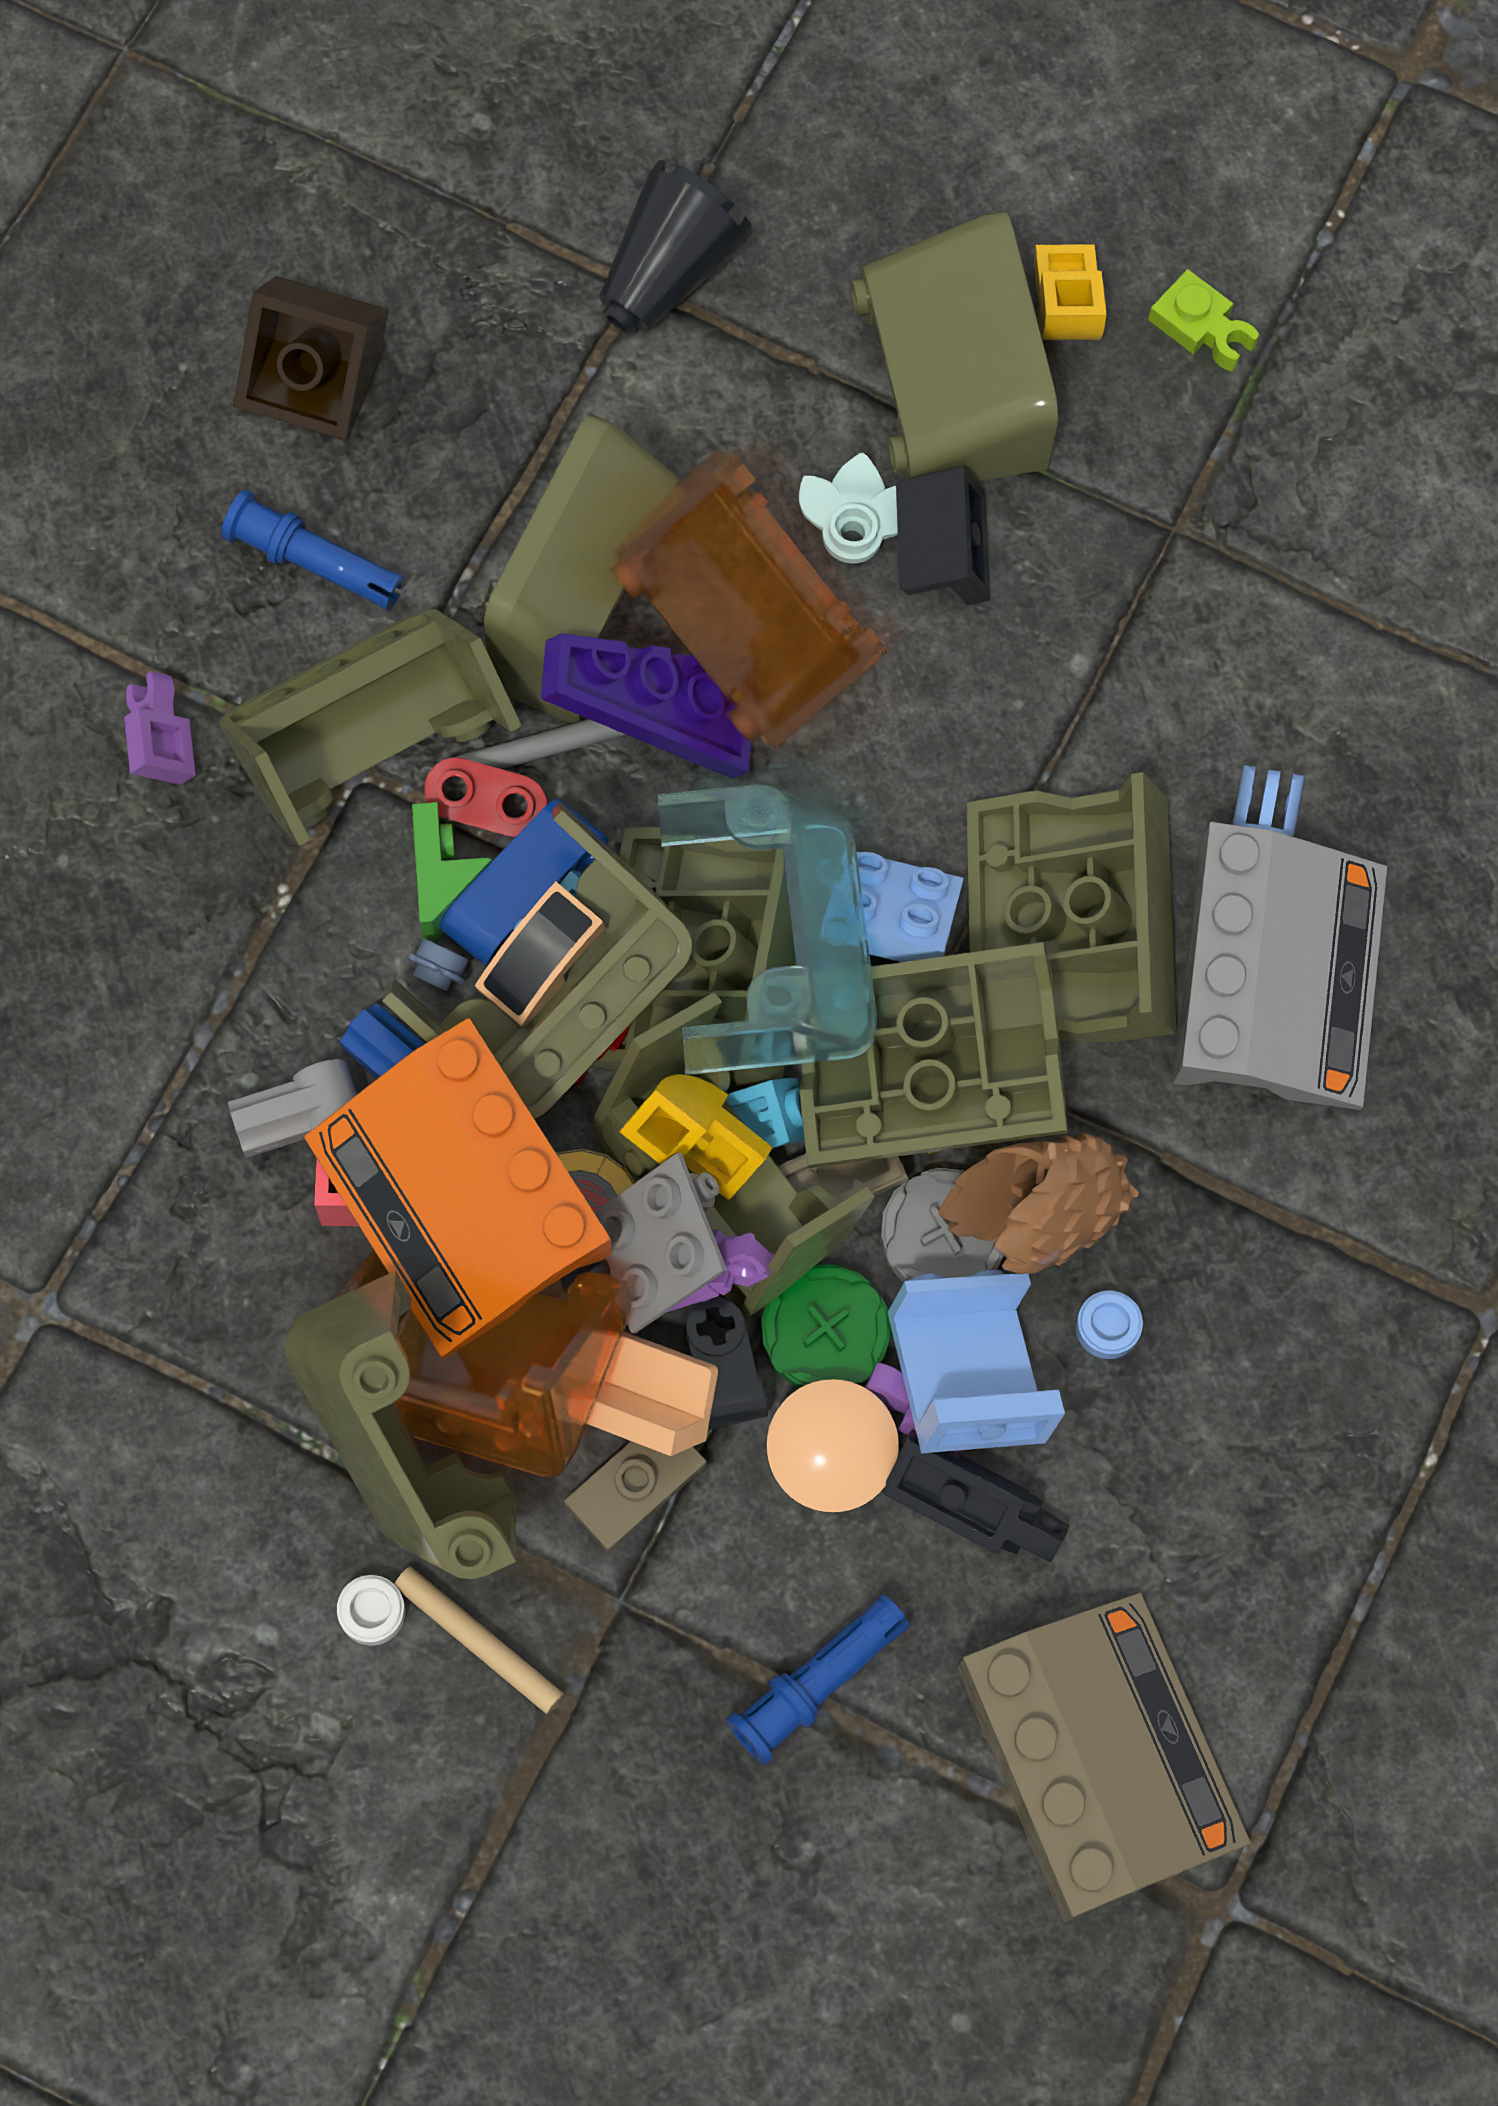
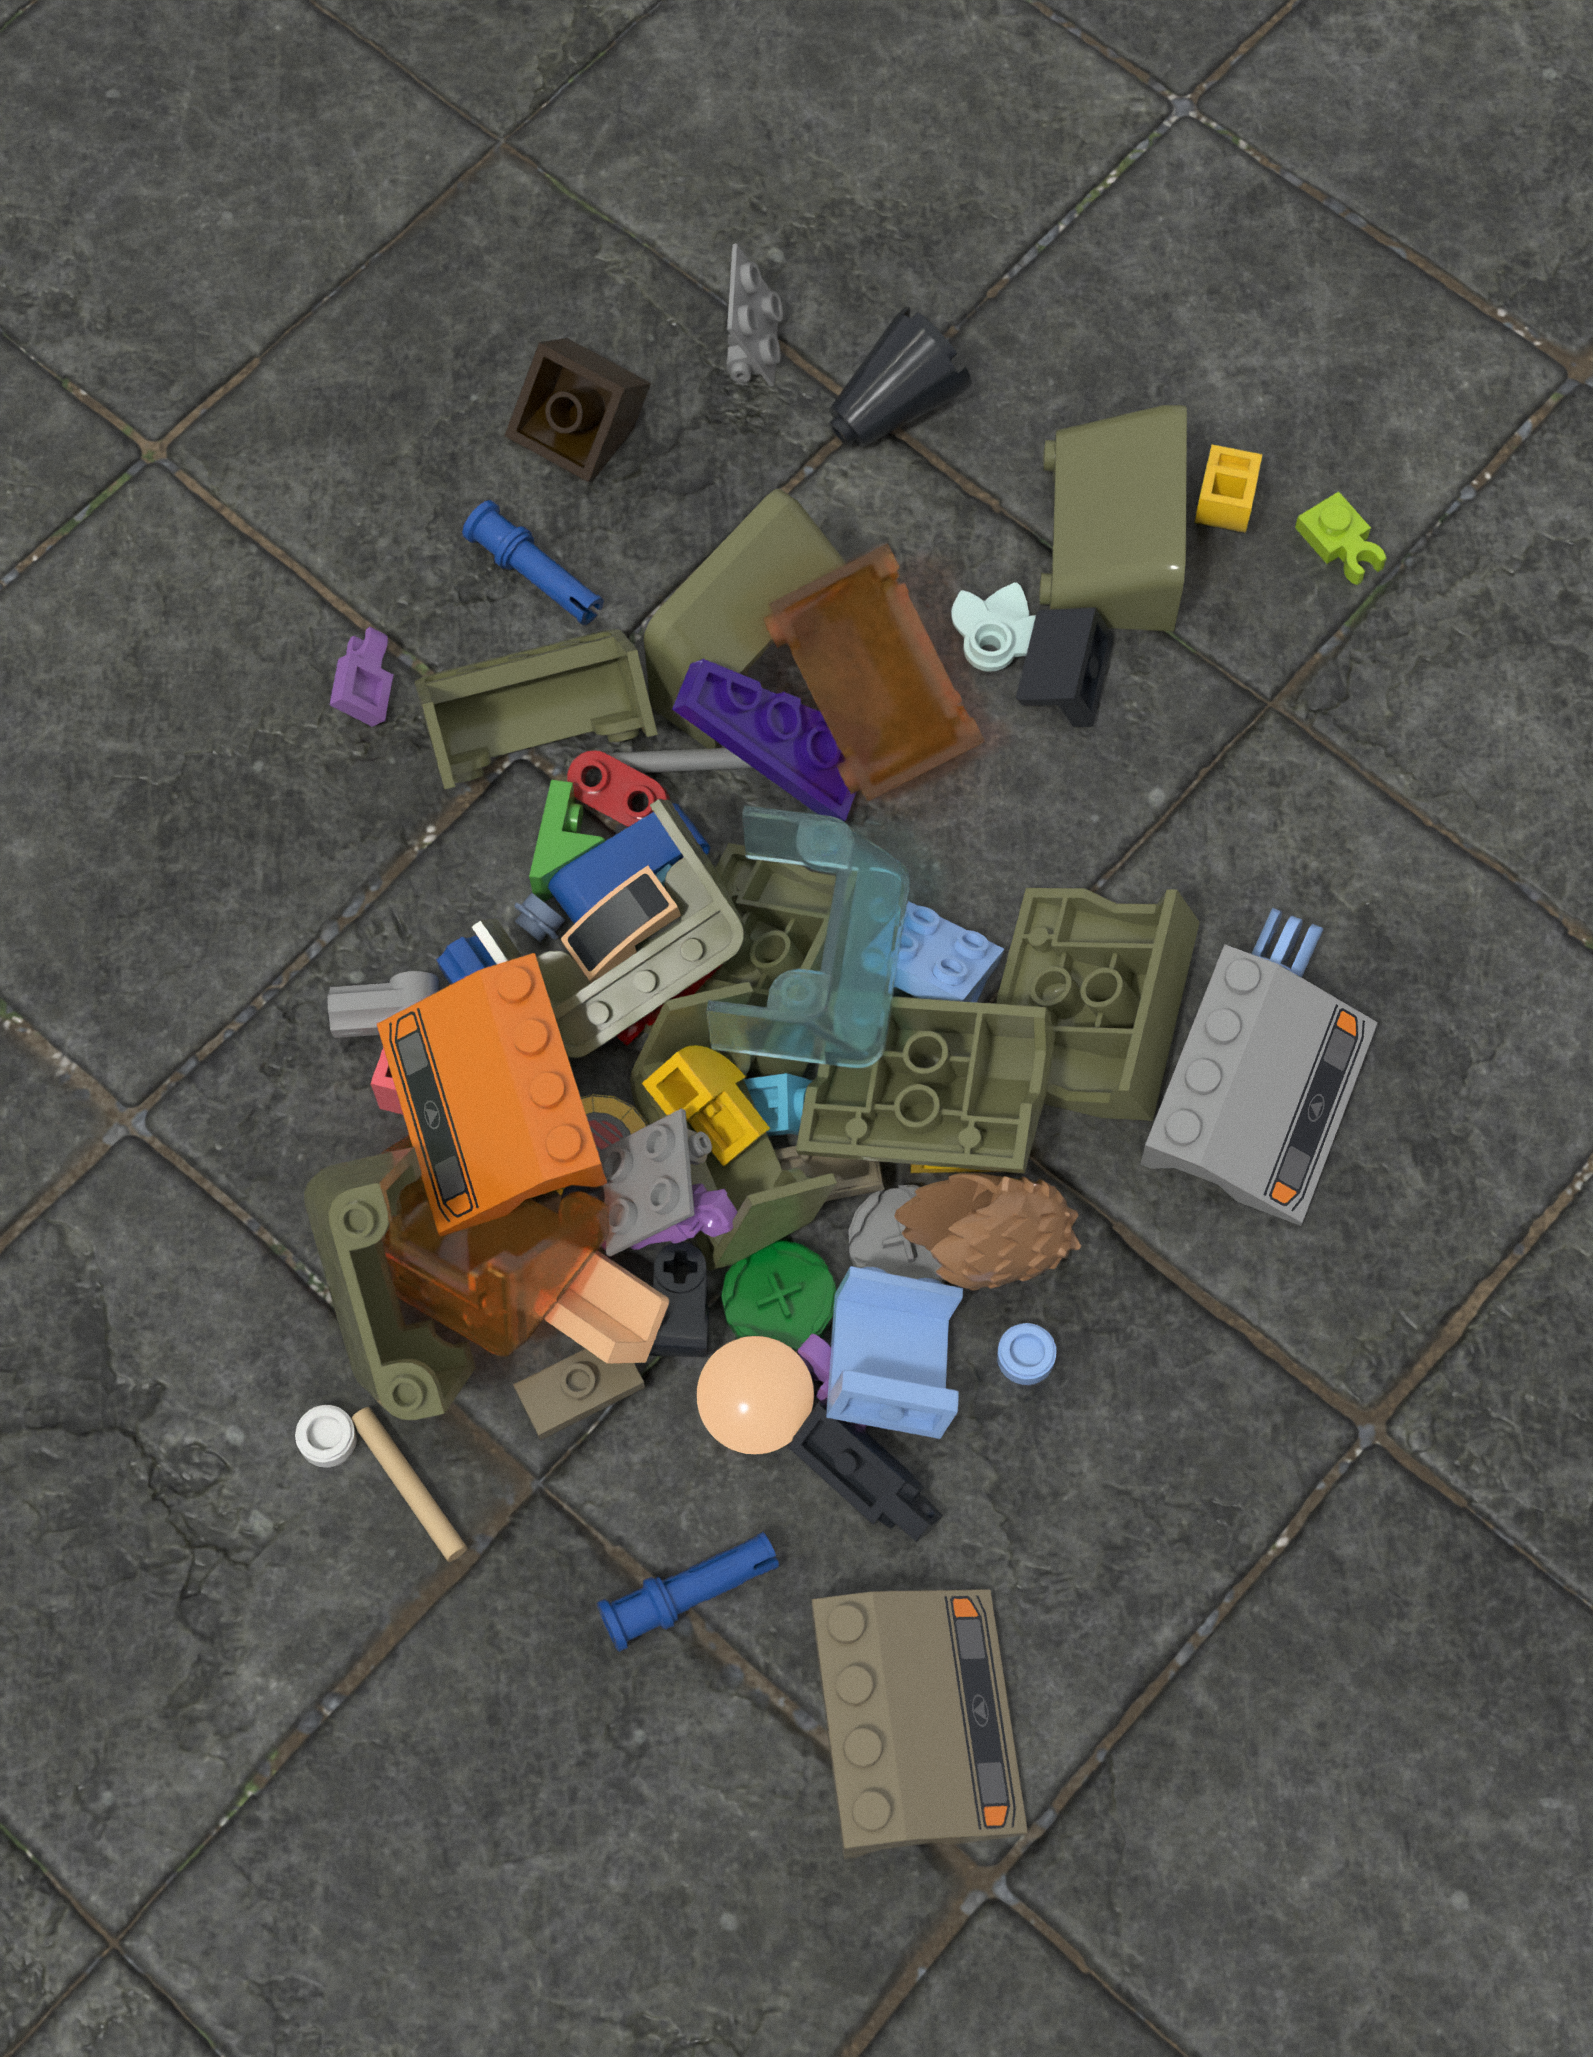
camera: 20 degrees right, 5 degrees down
none -> light grey hinge [726,243,783,386]

